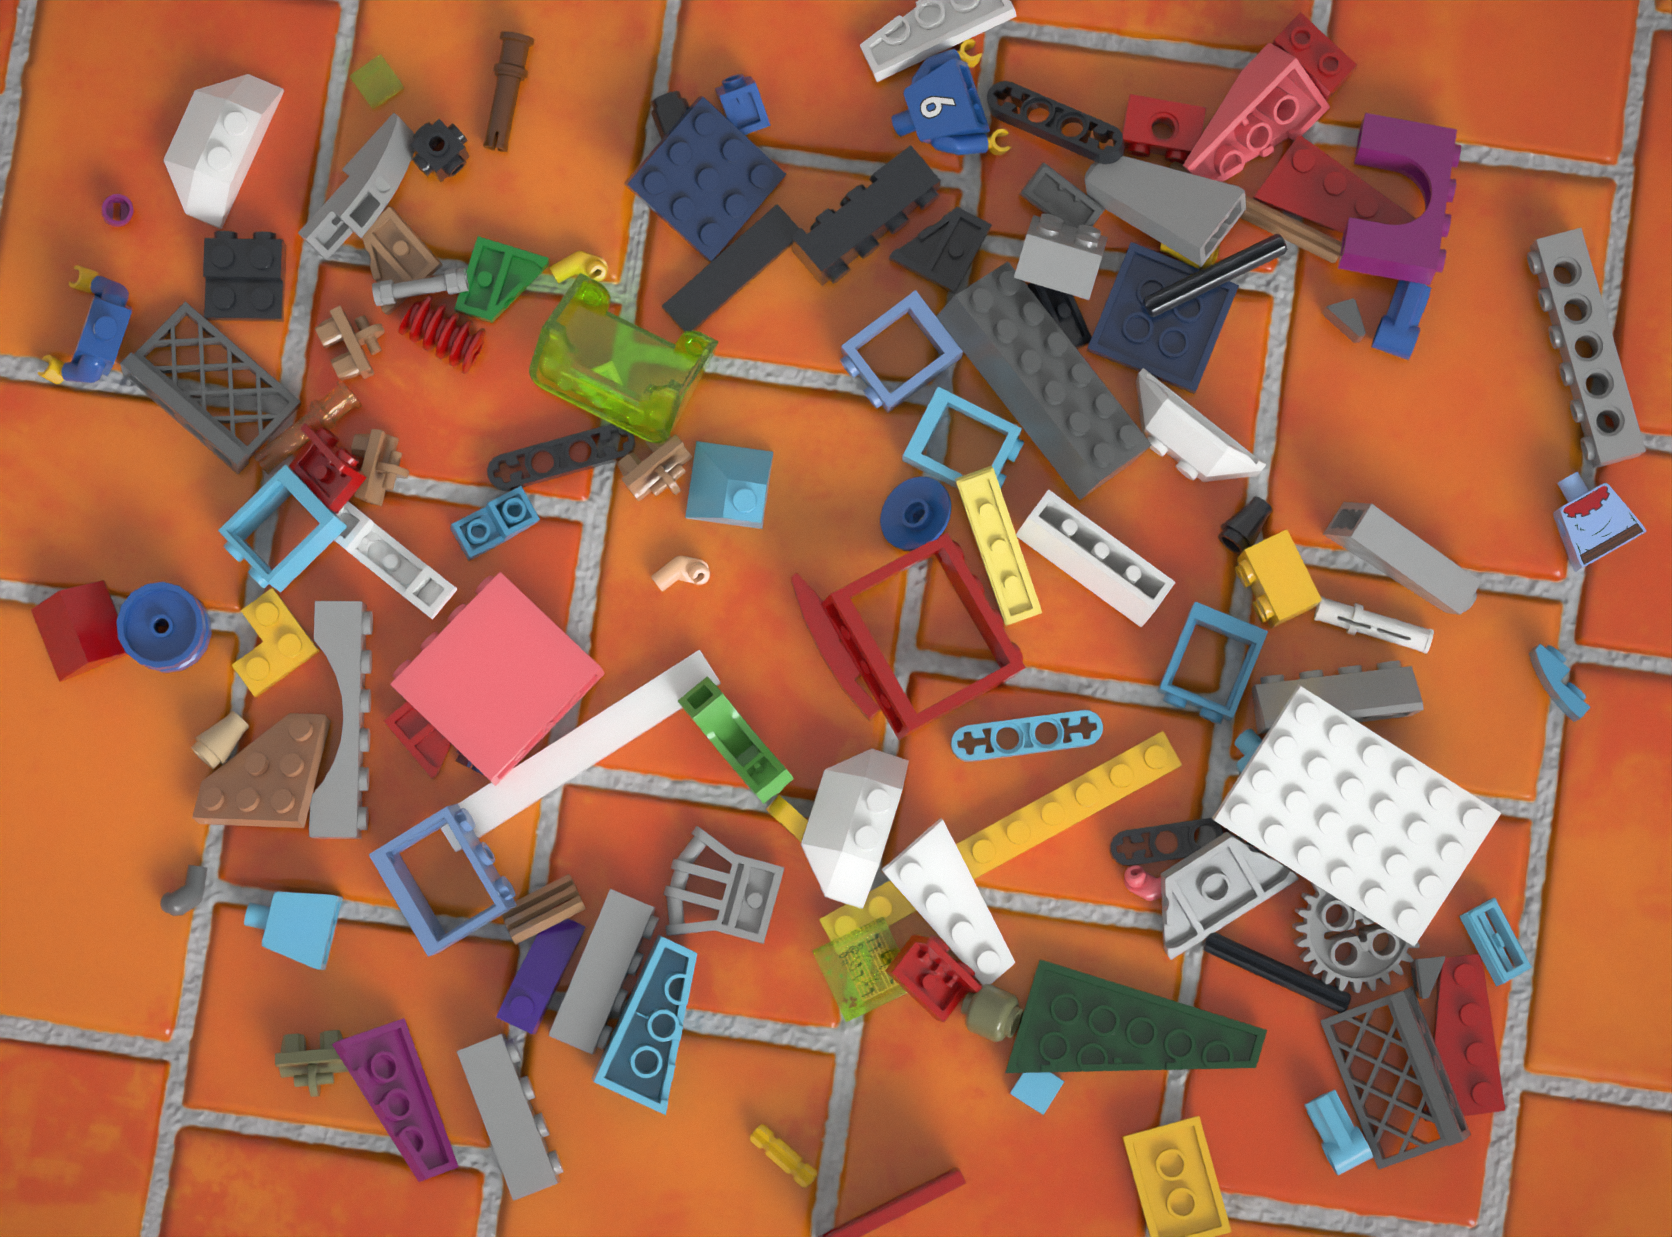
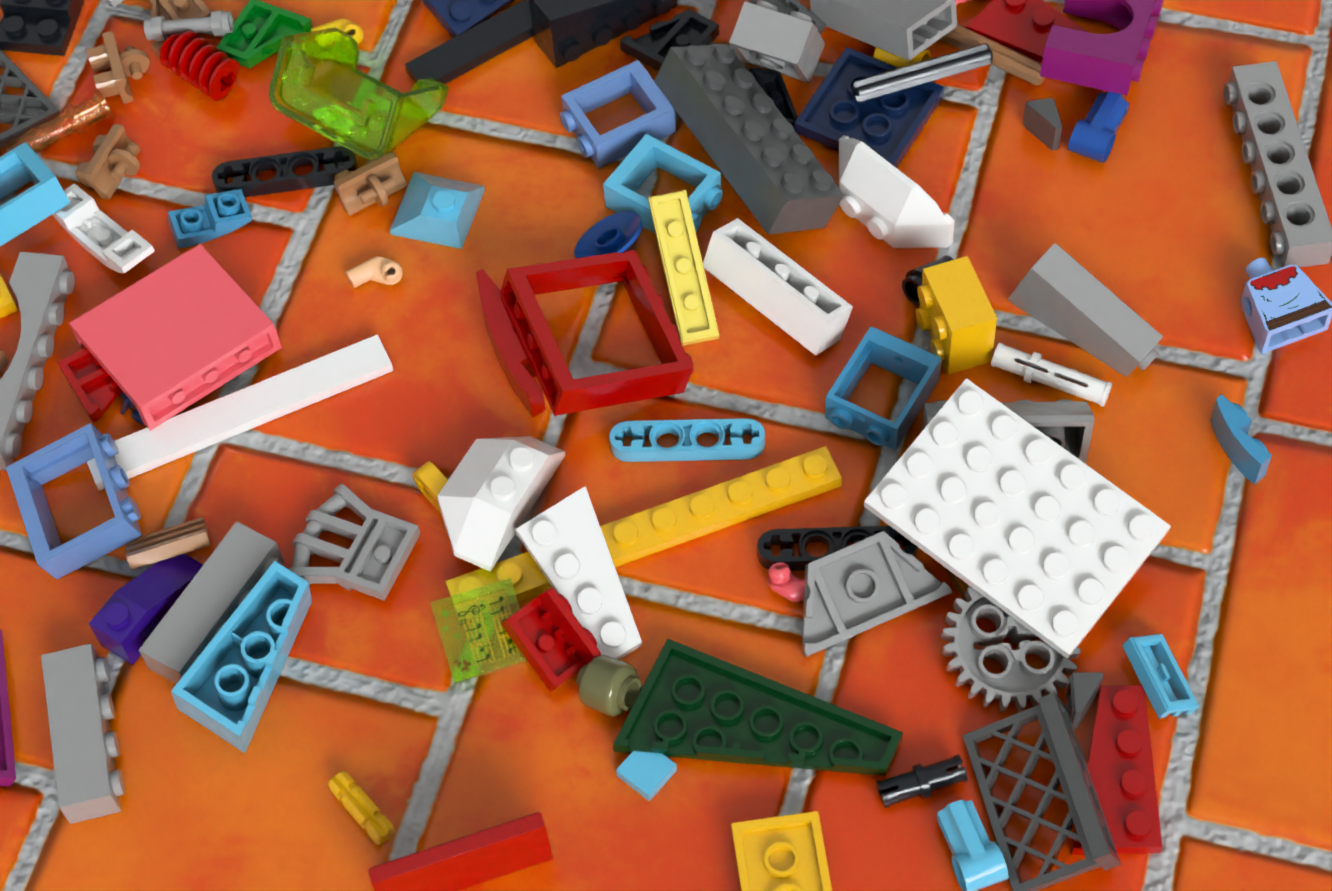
camera: 10 degrees right, 25 degrees down
red bracket [289,423,367,514] -> none
bright green arch [678,676,794,804] -> none
black axle [1203,932,1351,1013] -> none
none -> black pin [876,754,968,808]

